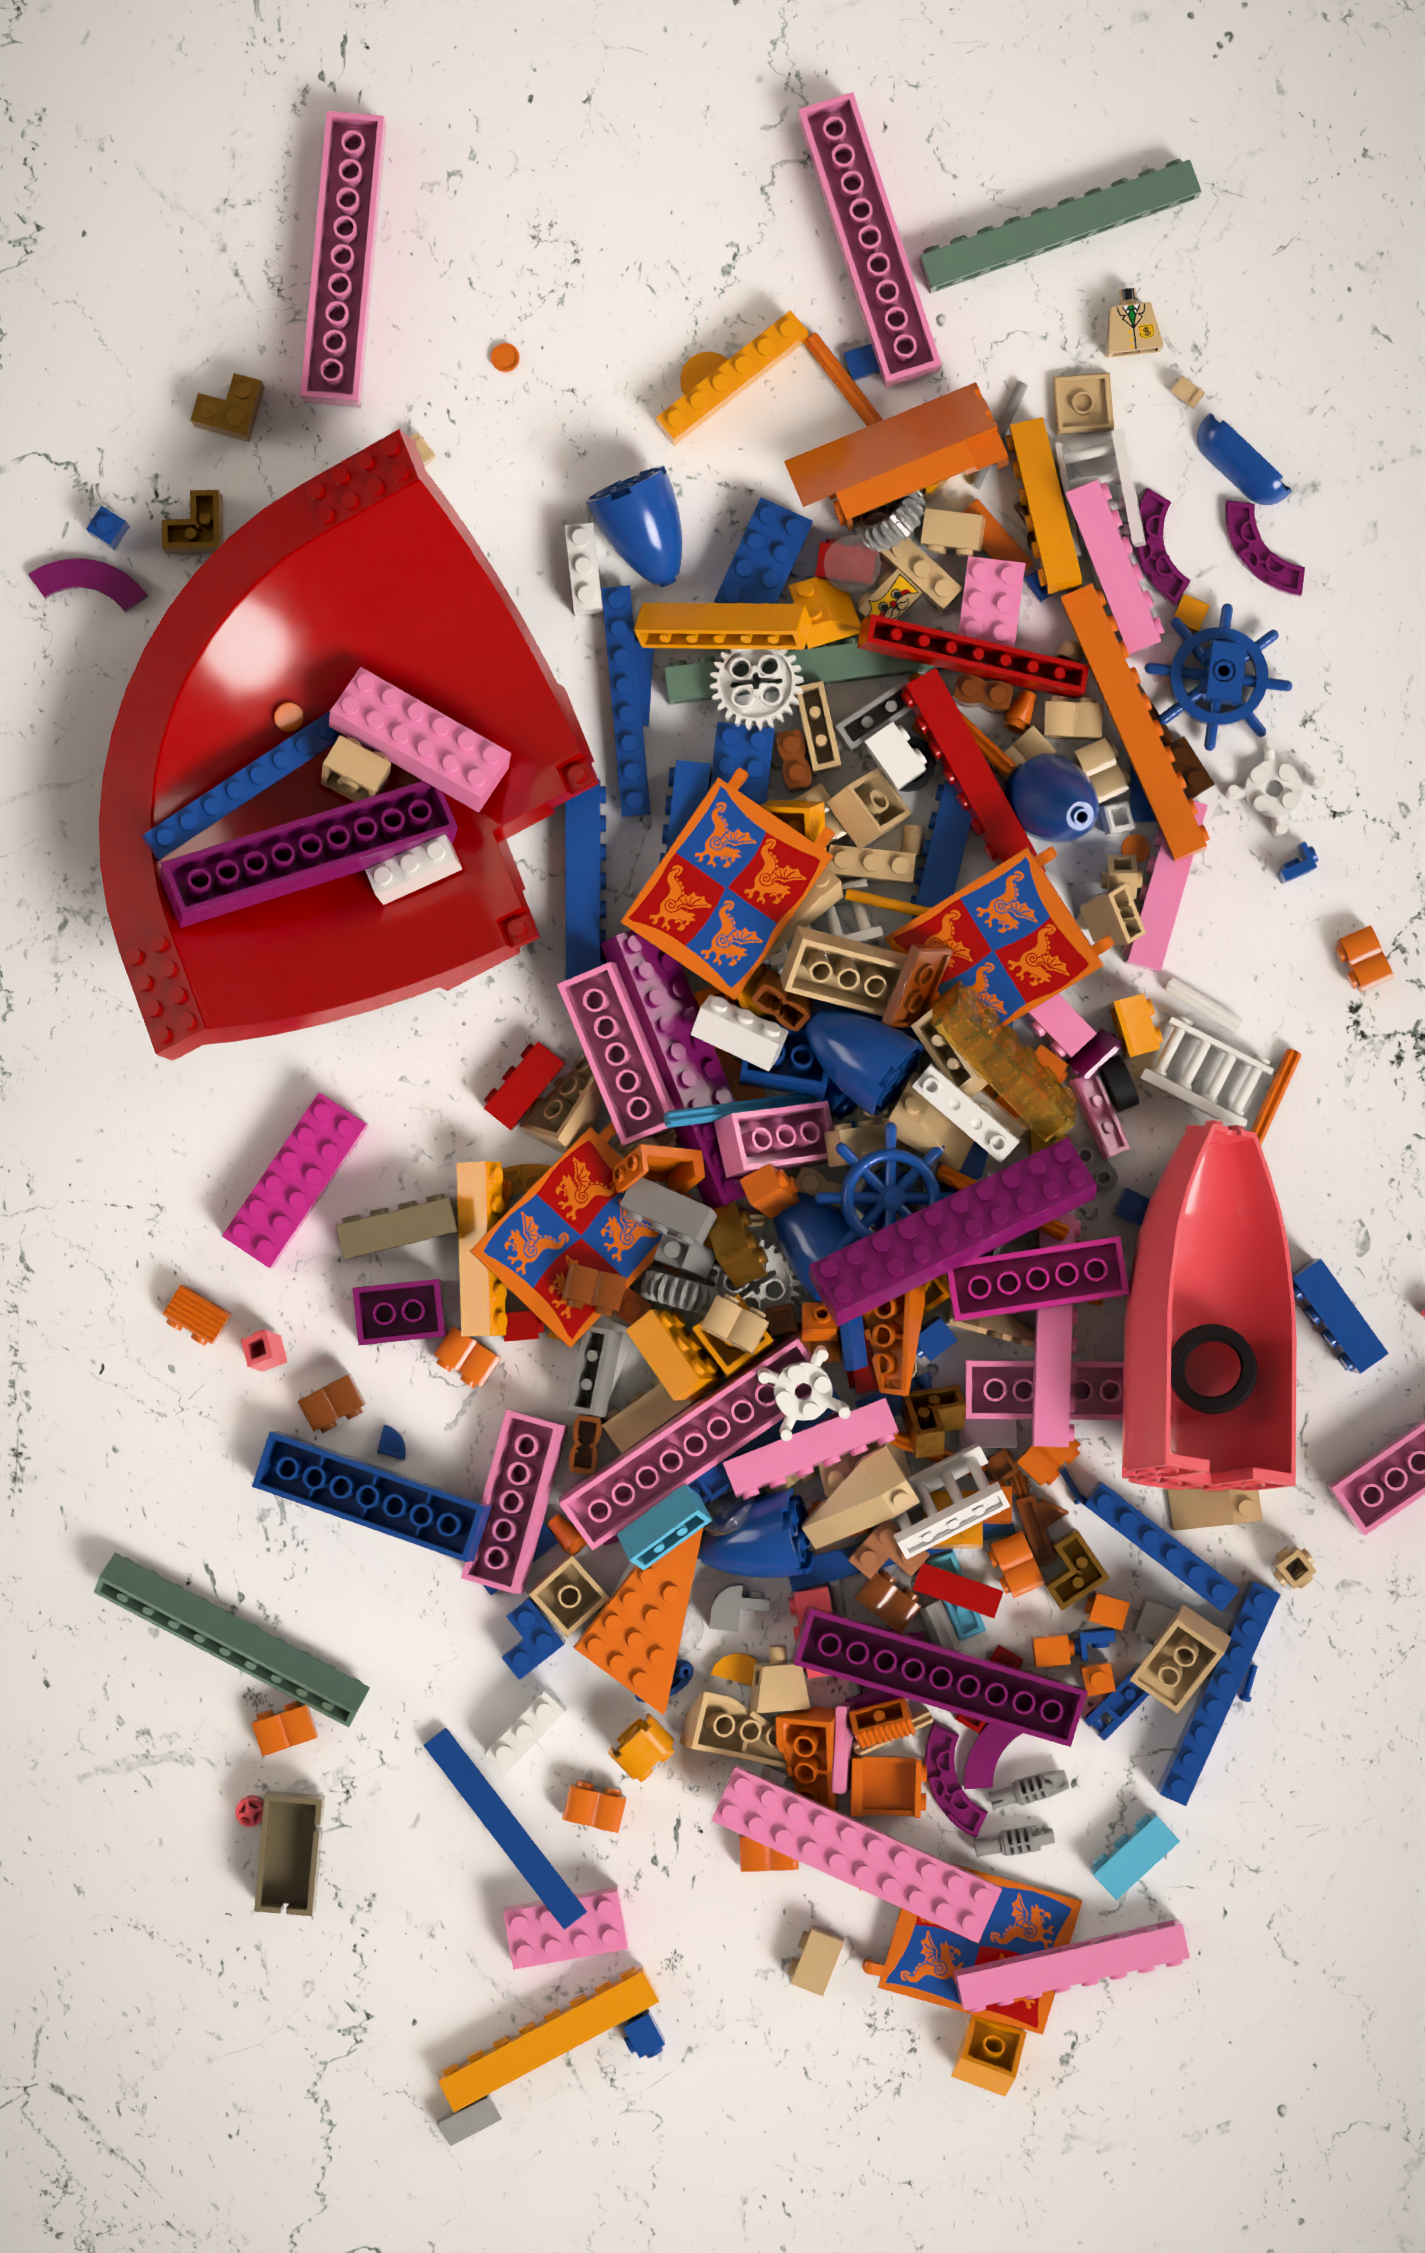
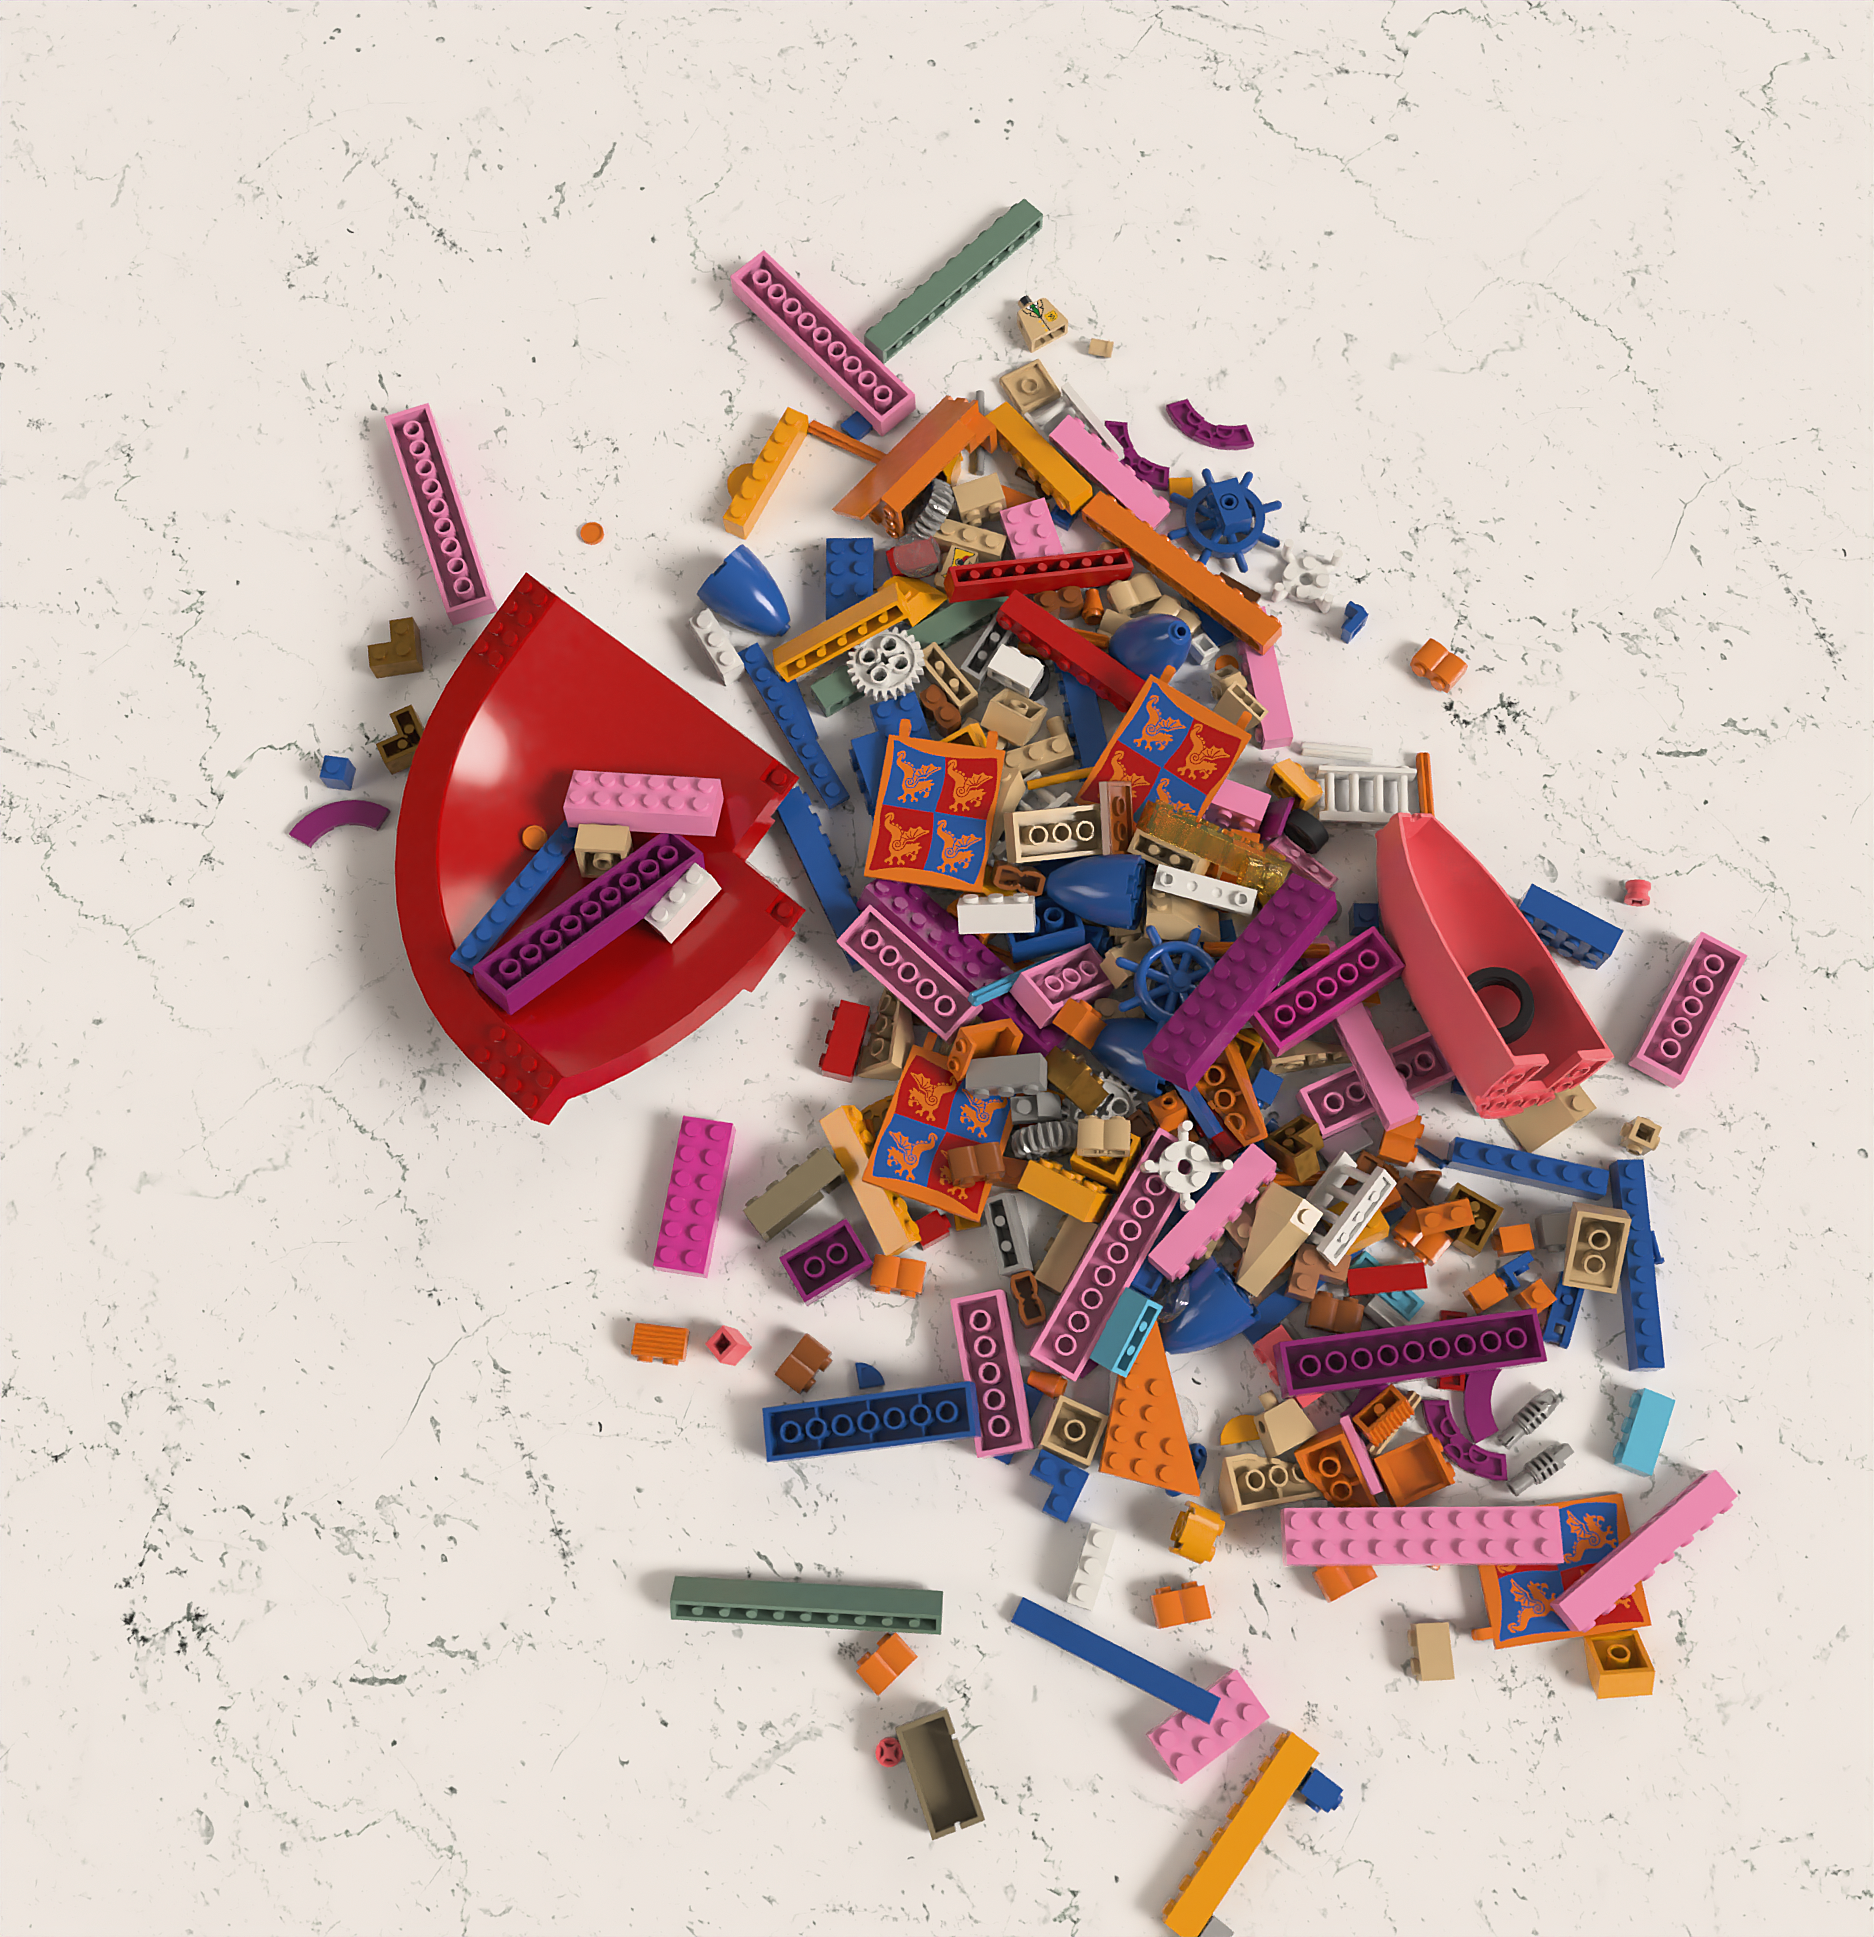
camera: 20 degrees left, 15 degrees down
light grey brick [709,1583,771,1632] -> none
blue brick [1197,413,1292,505] -> none
none -> clear yellow wheel [1236,855,1283,897]
none -> orange brick [1415,1197,1475,1236]

